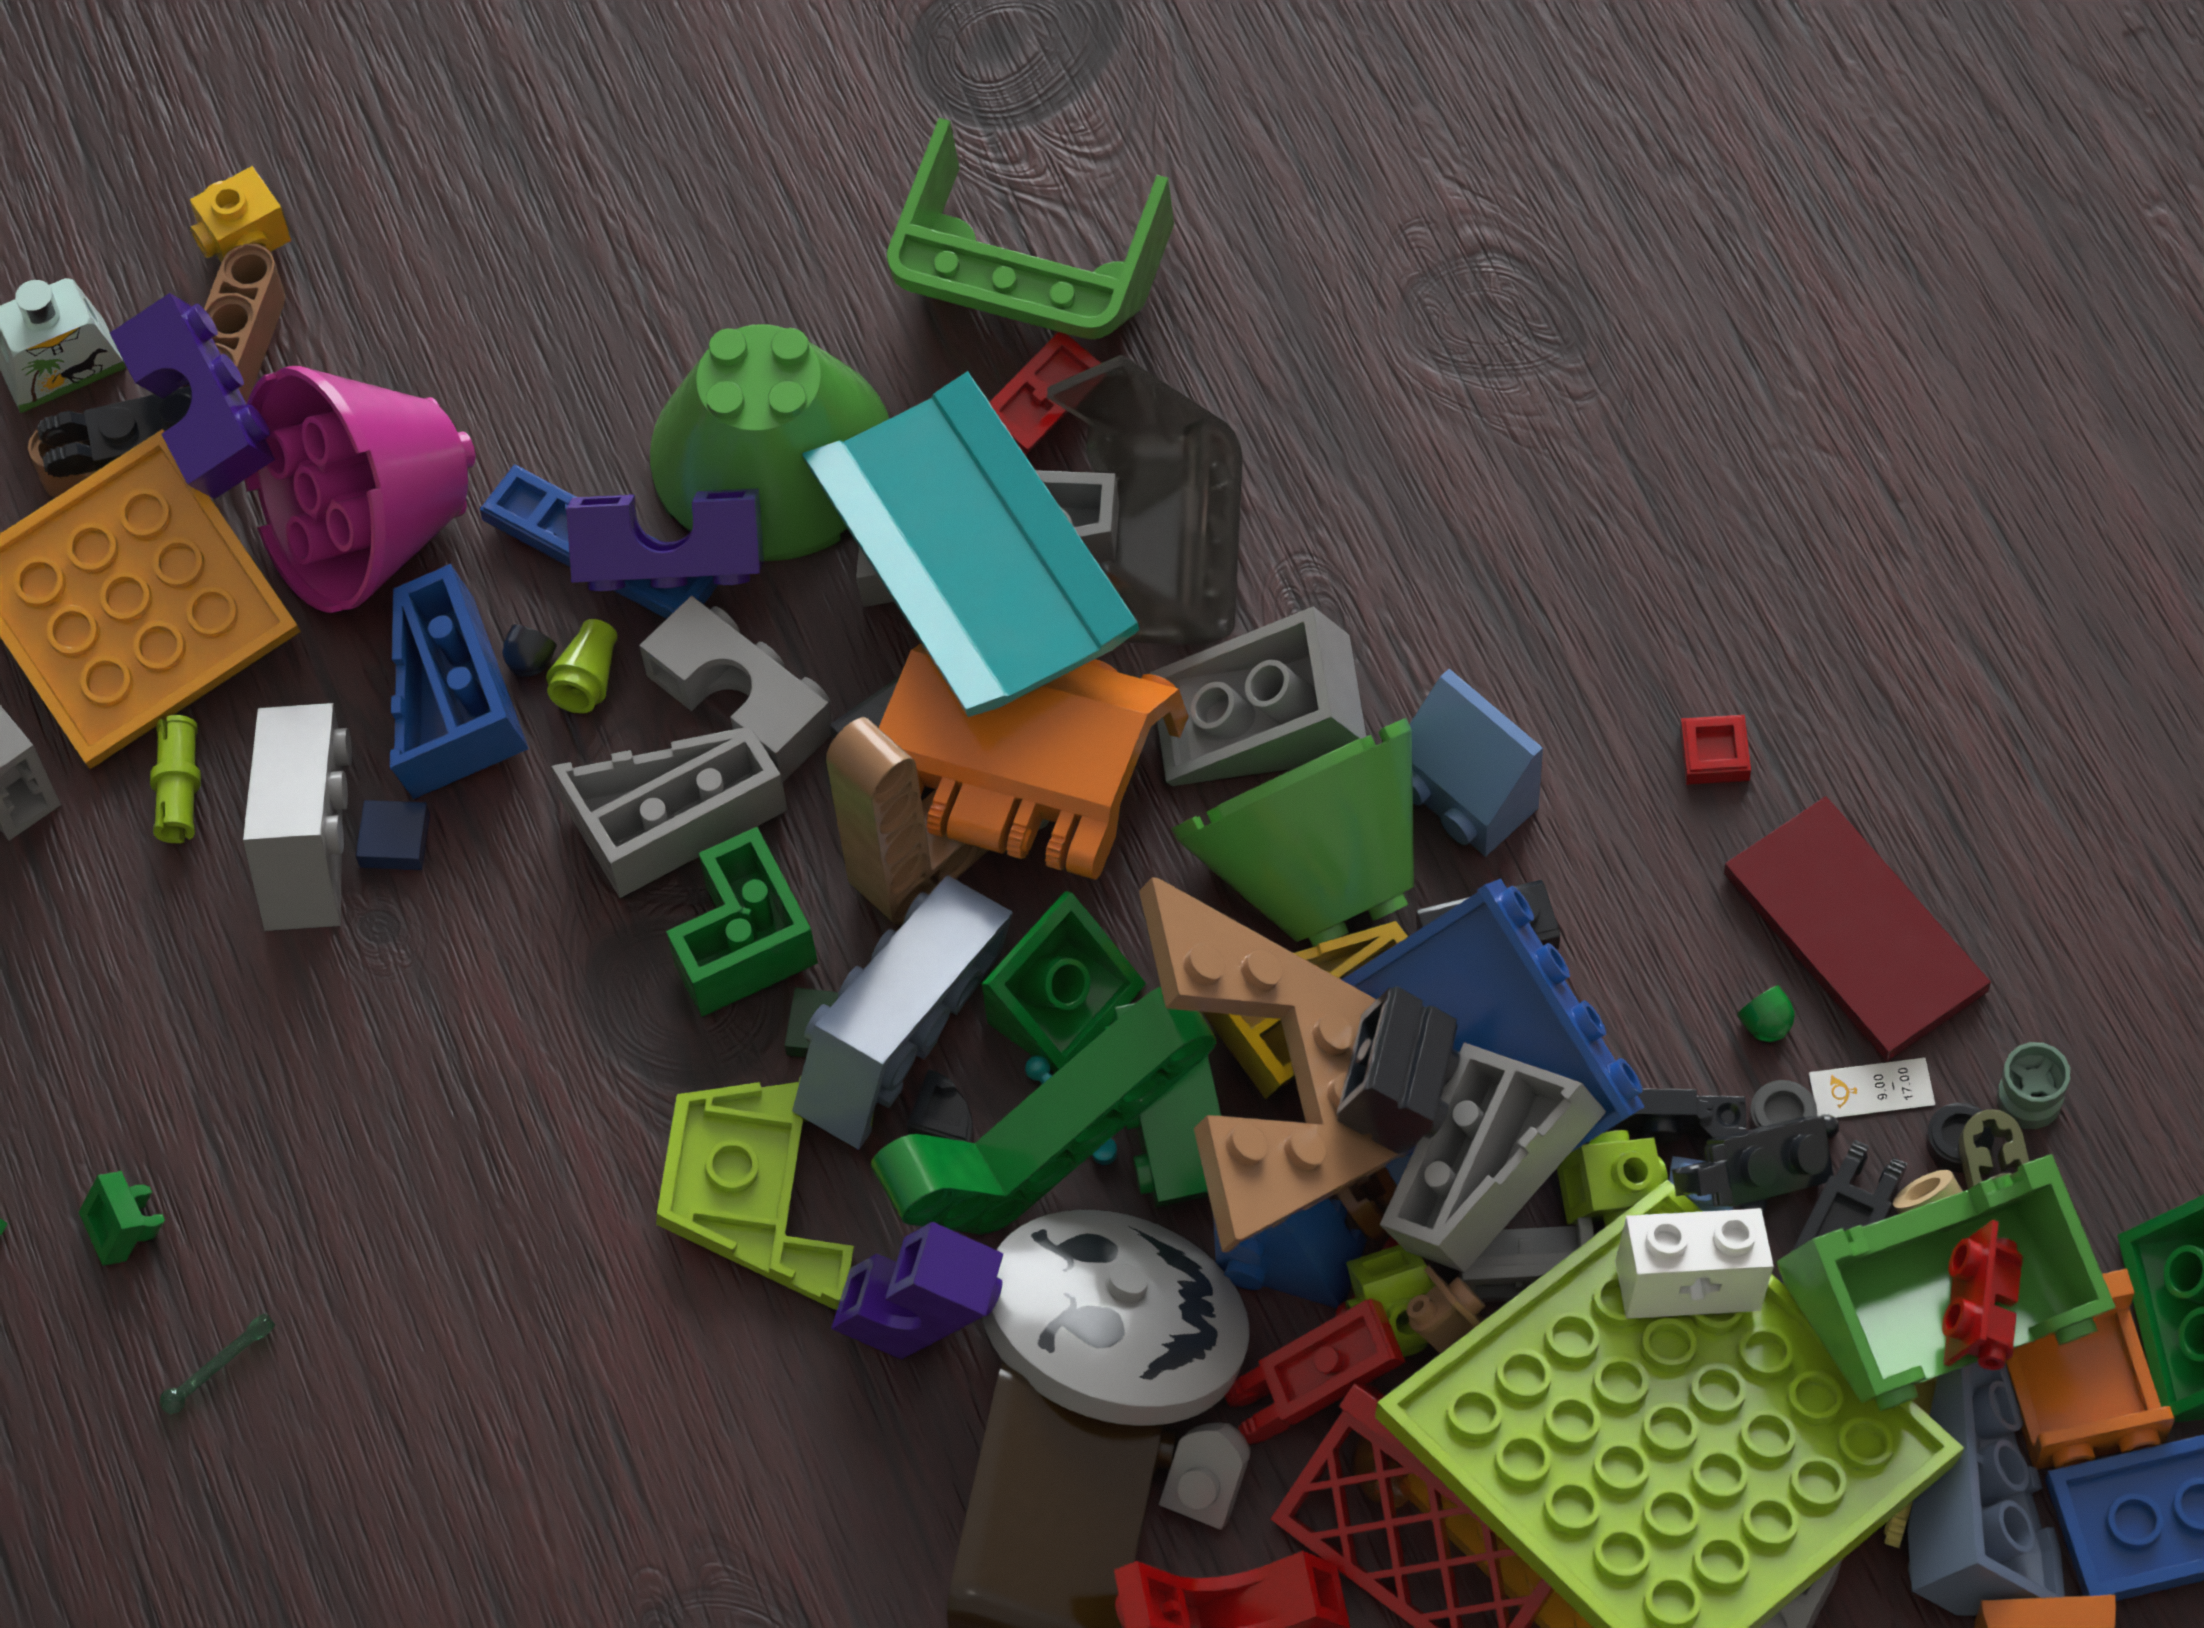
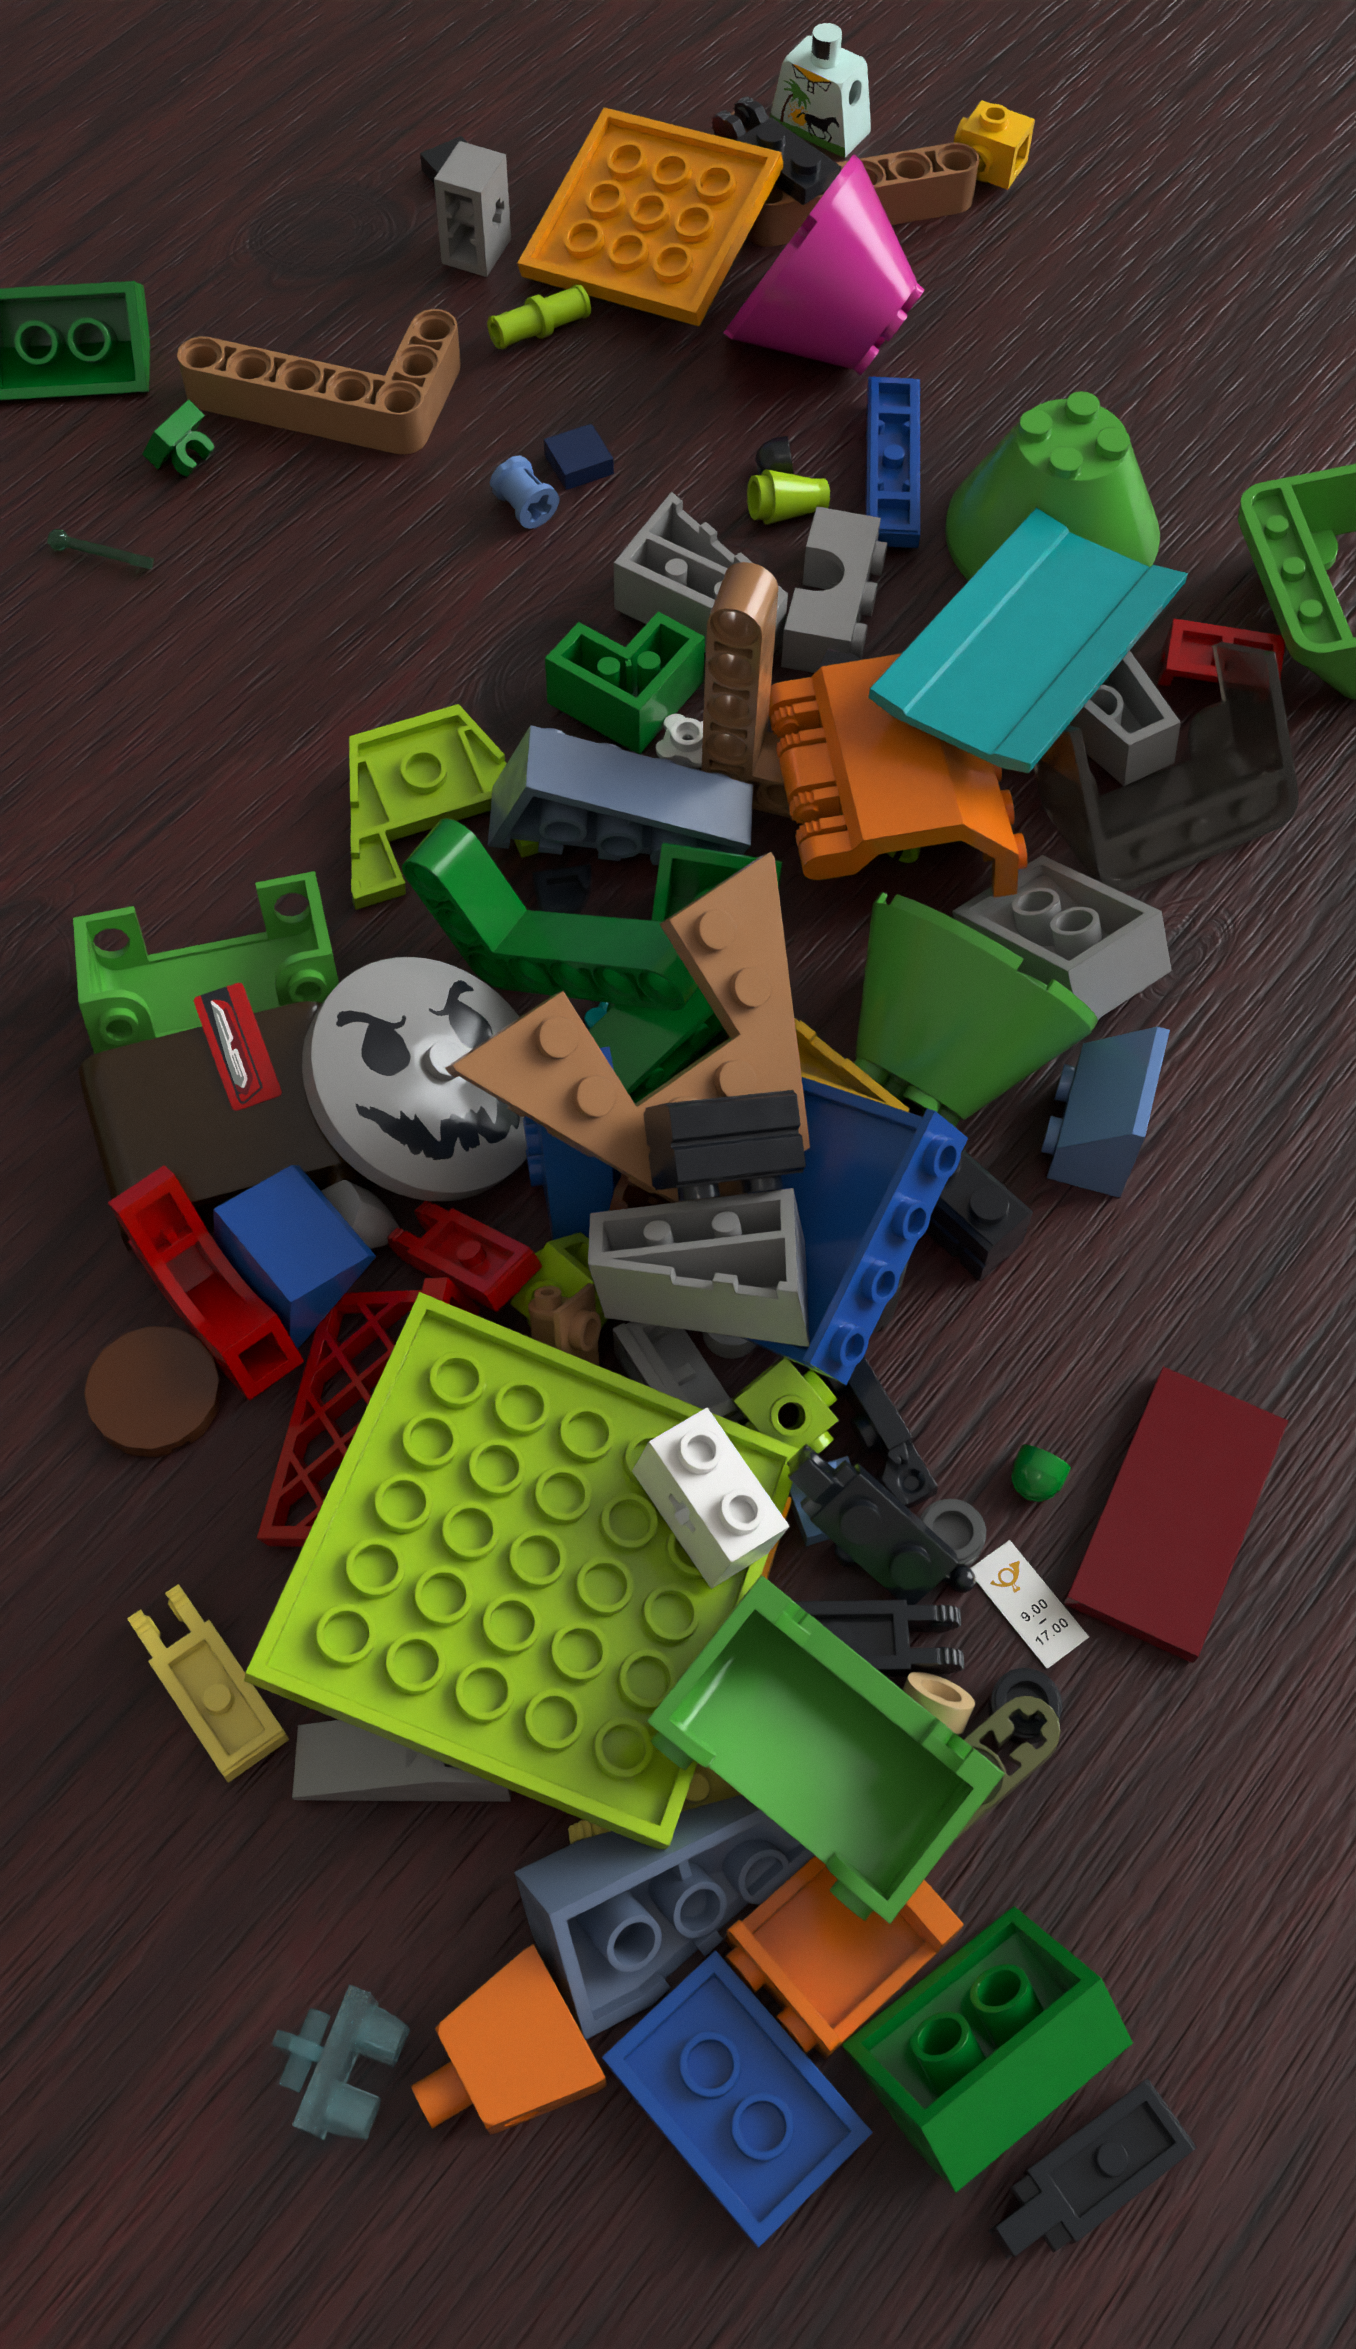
camera: 55 degrees right, 0 degrees up
dark purple arch [109,293,275,499] -> none
light grey wedge [243,703,352,931] -> none
blue wedge [390,564,529,799] -> none
dark purple arch [566,488,764,591] -> none
dark purple arch [831,1222,1004,1360] -> none
red tile [1680,715,1751,785] -> none
red hinge [1942,1220,2023,1370] -> none
sand green wheel [1997,1042,2070,1129] -> none
none -> bright green windscreen [73,871,339,1054]
none -> medium nougat beam [177,309,461,455]
none -> sticker [194,983,282,1111]
none -> blue slope [213,1165,376,1349]
none -> medium blue bush [490,456,559,529]
none -> white plate [656,714,703,769]

